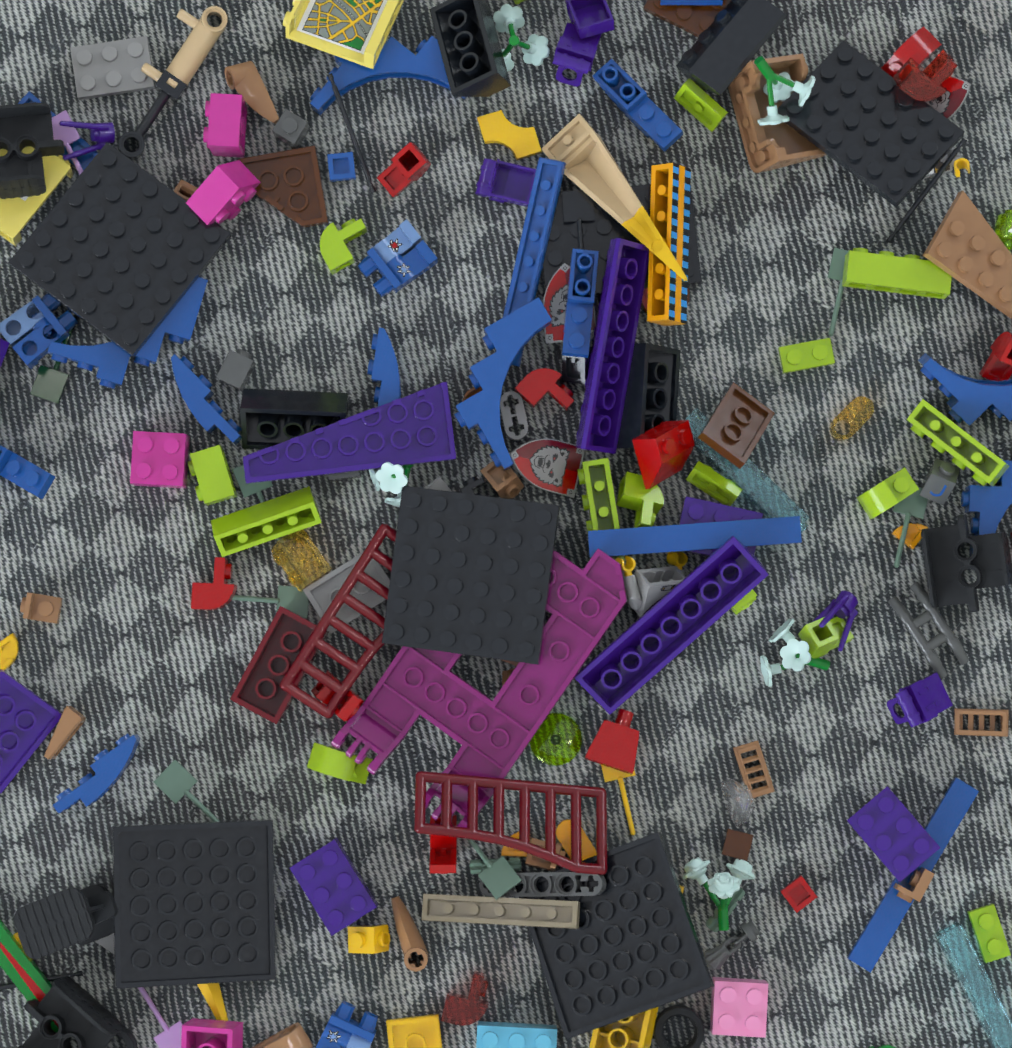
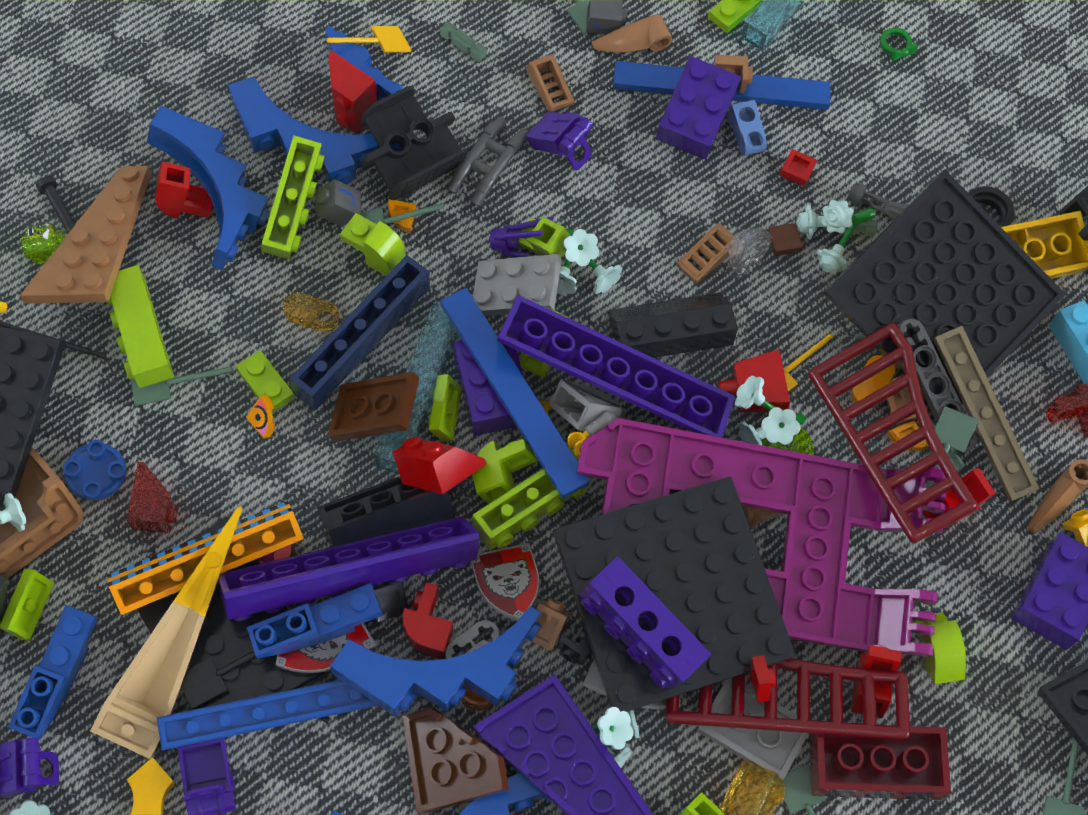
camera: 125 degrees left, 20 degrees down
bright pink brick [710,977,768,1038] -> none
none -> blue dish [63,440,127,501]
none -> clear red slope [127,462,178,533]
none -> light orange tile [246,395,275,439]
none -> dark blue brick [289,255,430,410]
none -> reddish brown plate [403,708,509,814]
none -> light grey plate [473,254,562,316]
none -> dark purple brick [579,556,712,690]
none -> medium nougat piece [592,15,673,52]
none -> black slope [608,293,738,358]
none -> medium blue leg [727,100,767,156]
none -> light aqua plant [735,376,805,446]
none -> red plate [750,655,776,703]

